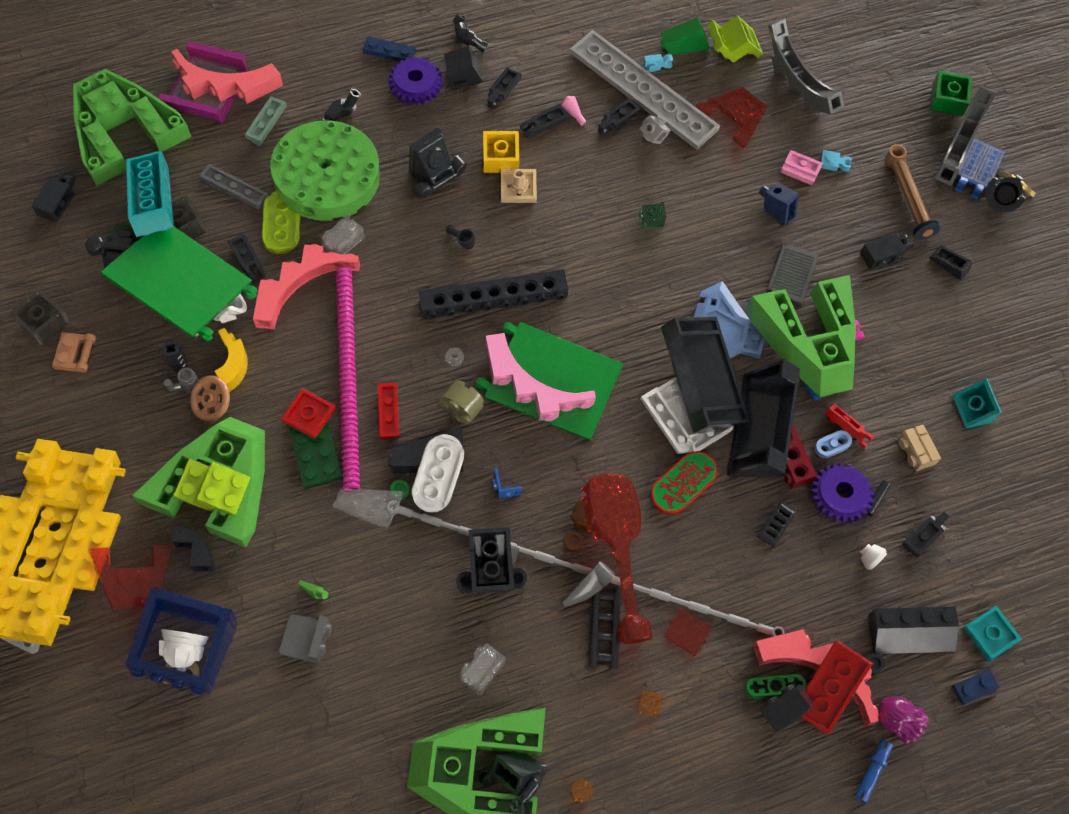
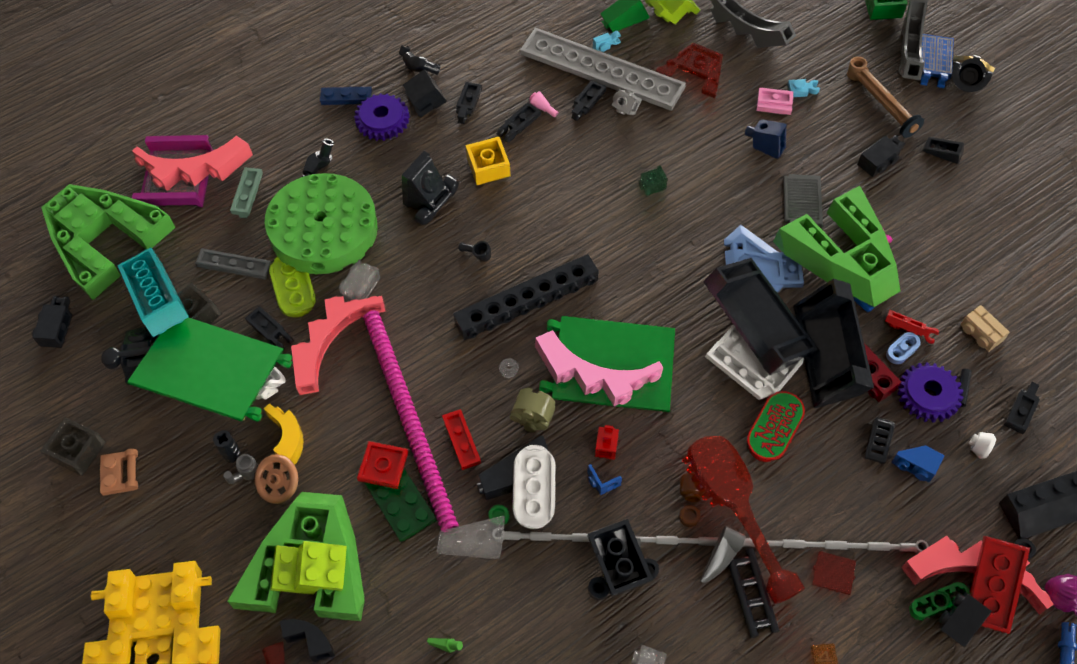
camera: 10 degrees left, 5 degrees down
tan plate [501,169,537,203] -> none
teal slope [952,378,1002,428] -> none
none -> red brick [595,425,619,460]
none -> blue slope [891,445,945,482]

